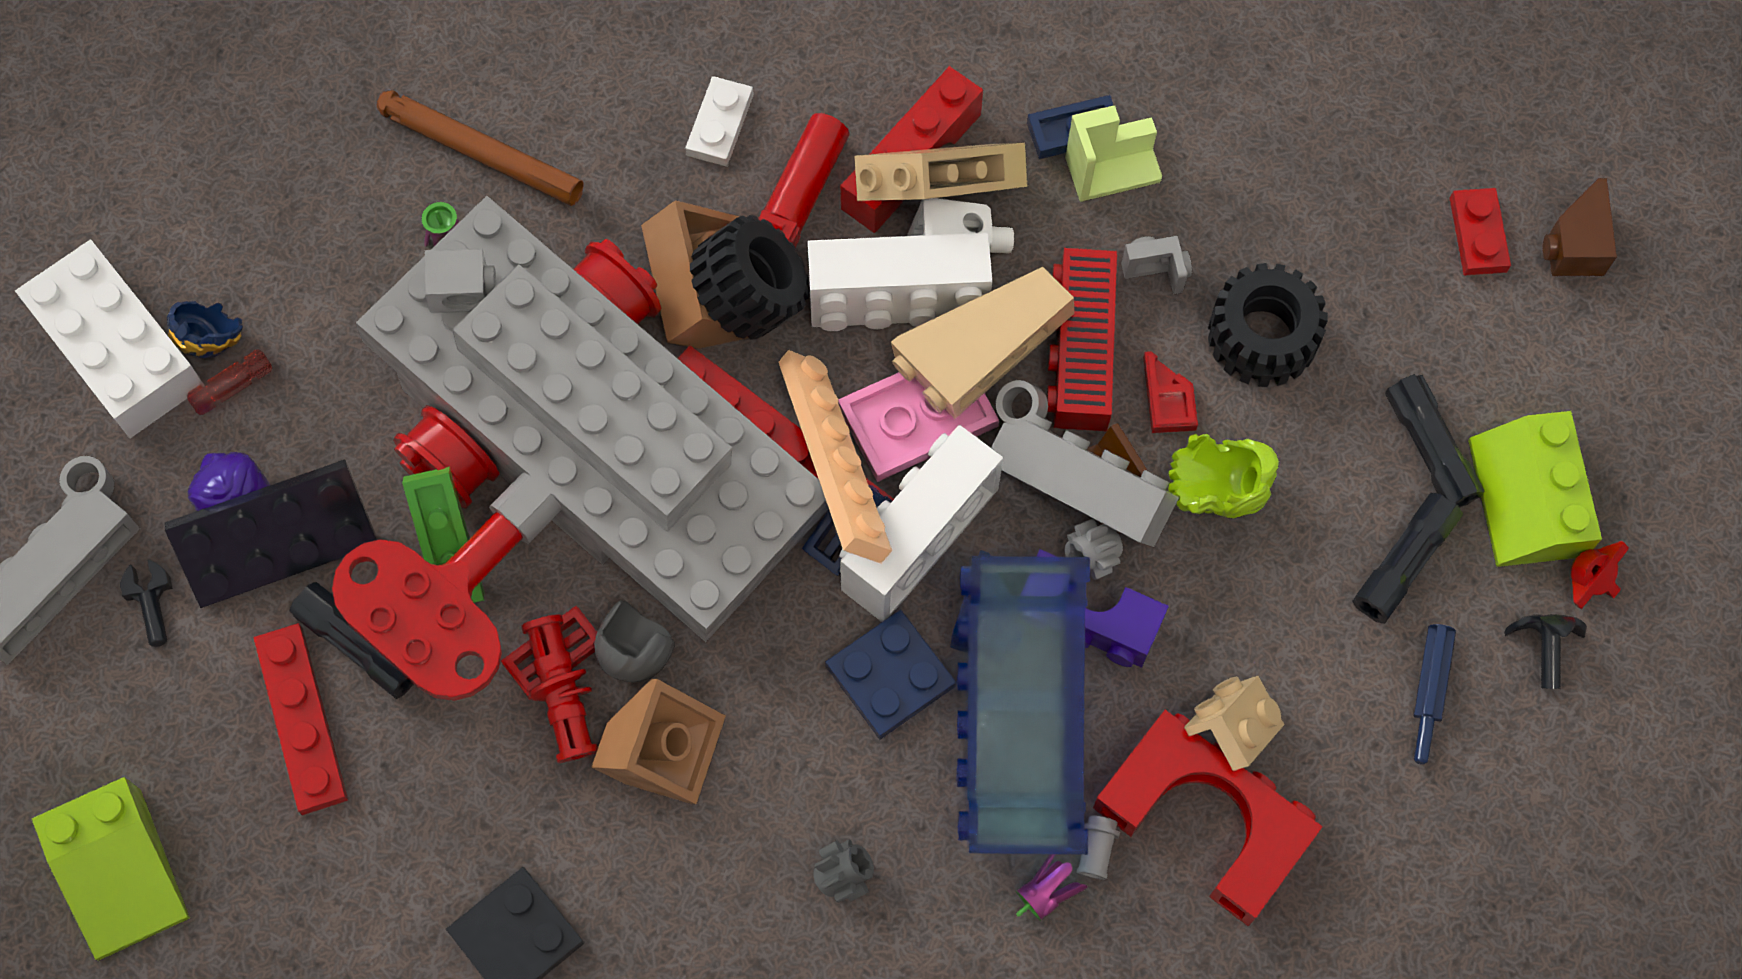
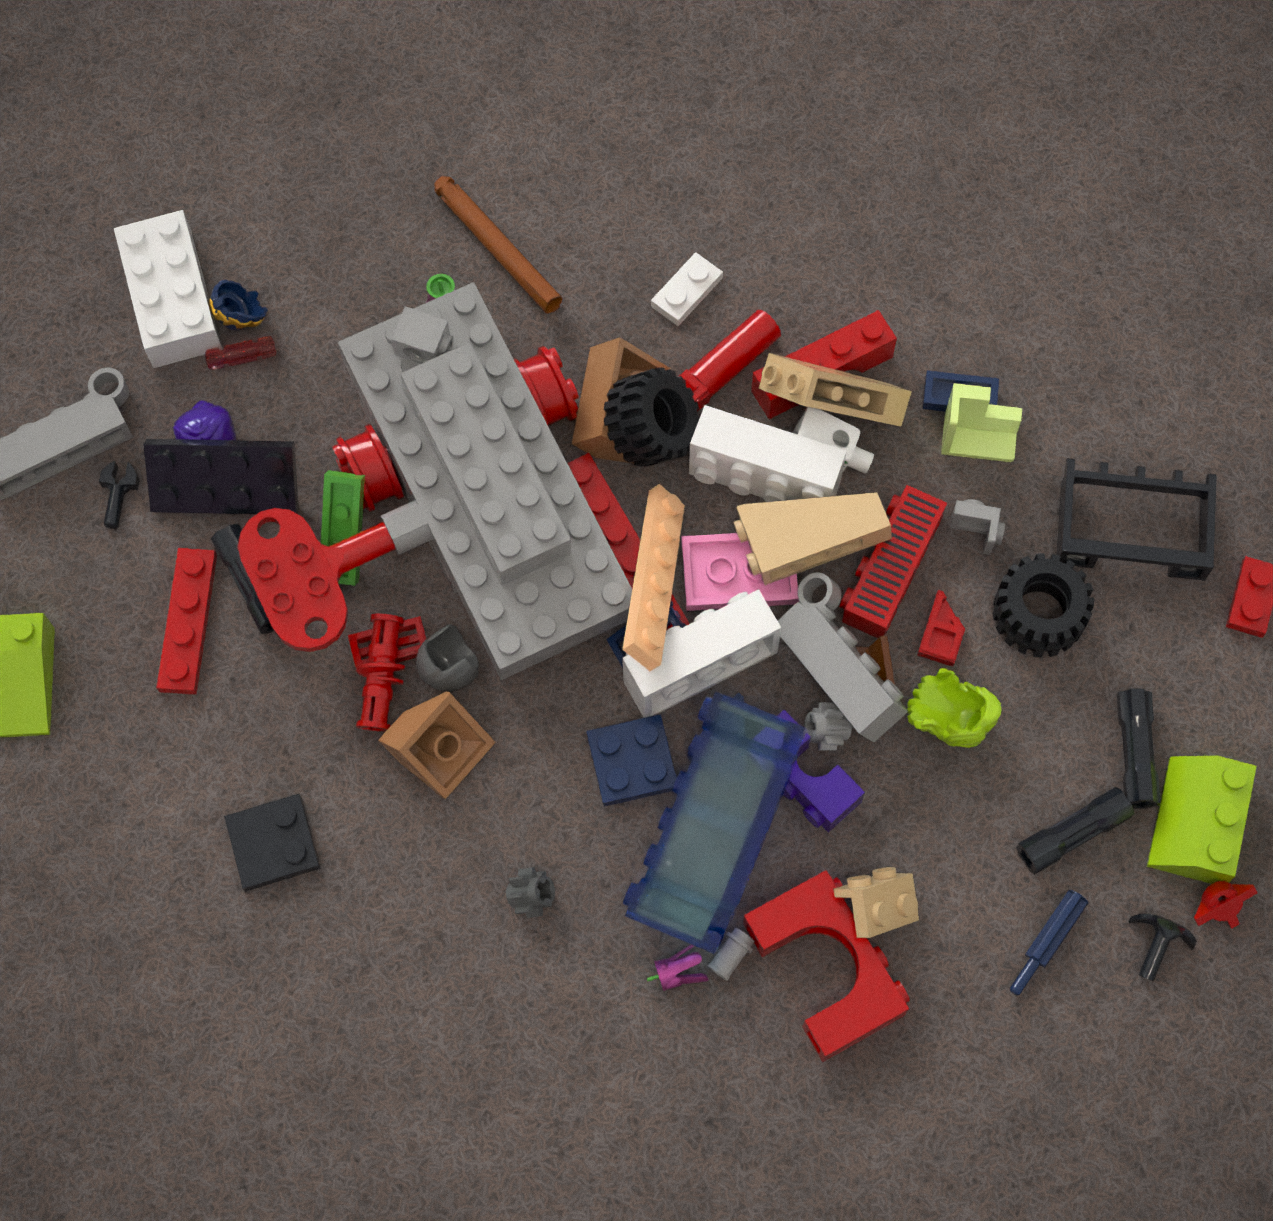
camera: 25 degrees right, 0 degrees up
none -> black hinge [1056,458,1217,581]

